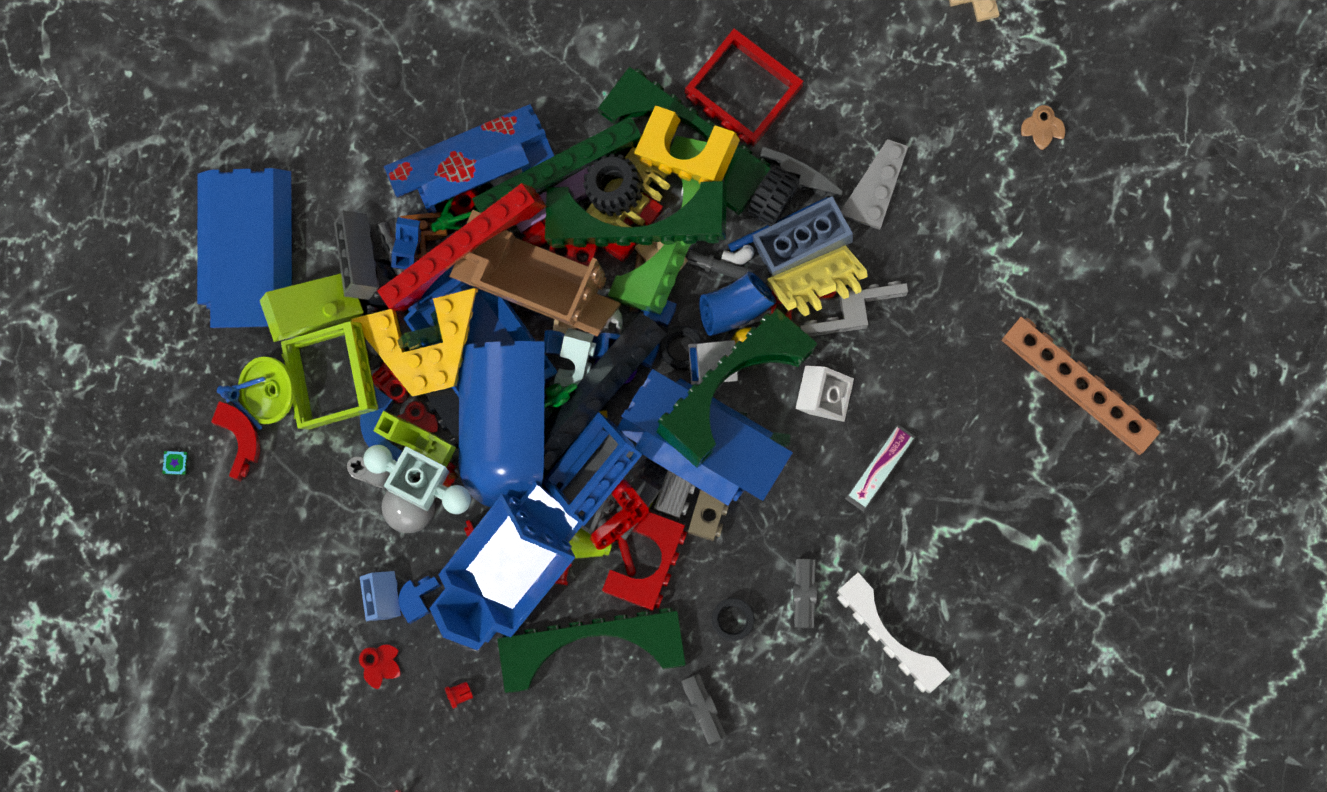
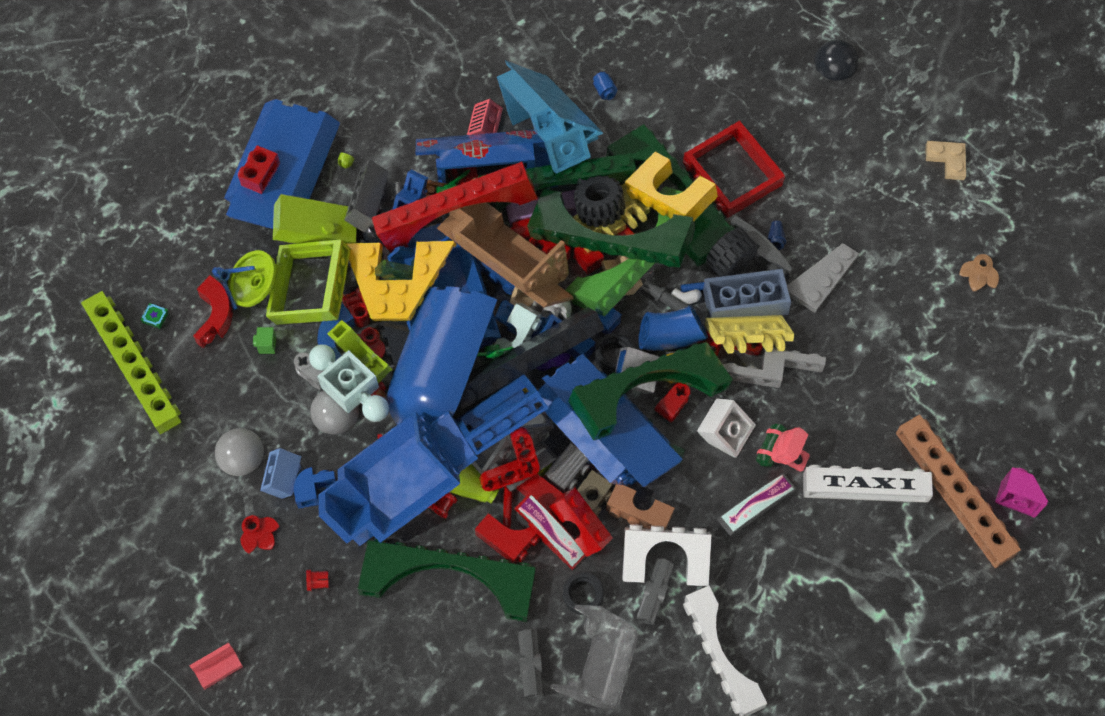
camera: 15 degrees right, 15 degrees down
none -> lime brick [81,291,181,435]
none -> light grey piece [215,428,264,476]
none -> red brick [238,145,280,194]
none -> bright green plate [253,327,276,354]
none -> lime hinge [338,153,354,169]
none -> coral panel [467,99,503,135]
none -> dark azure panel [497,60,603,174]
none -> slope [514,493,585,570]
none -> red arch [549,488,613,557]
none -> clear windscreen [551,605,638,710]
none -> blue brick [593,72,618,100]
none -> nougat arch [606,484,675,530]
none -> white arch [622,524,711,586]
none -> red piece [654,383,690,423]
none -> coral piece [756,424,810,472]
none -> dark blue cone [767,221,786,250]
none -> white brick [803,465,933,502]
none -> dark pink slope [995,467,1048,518]

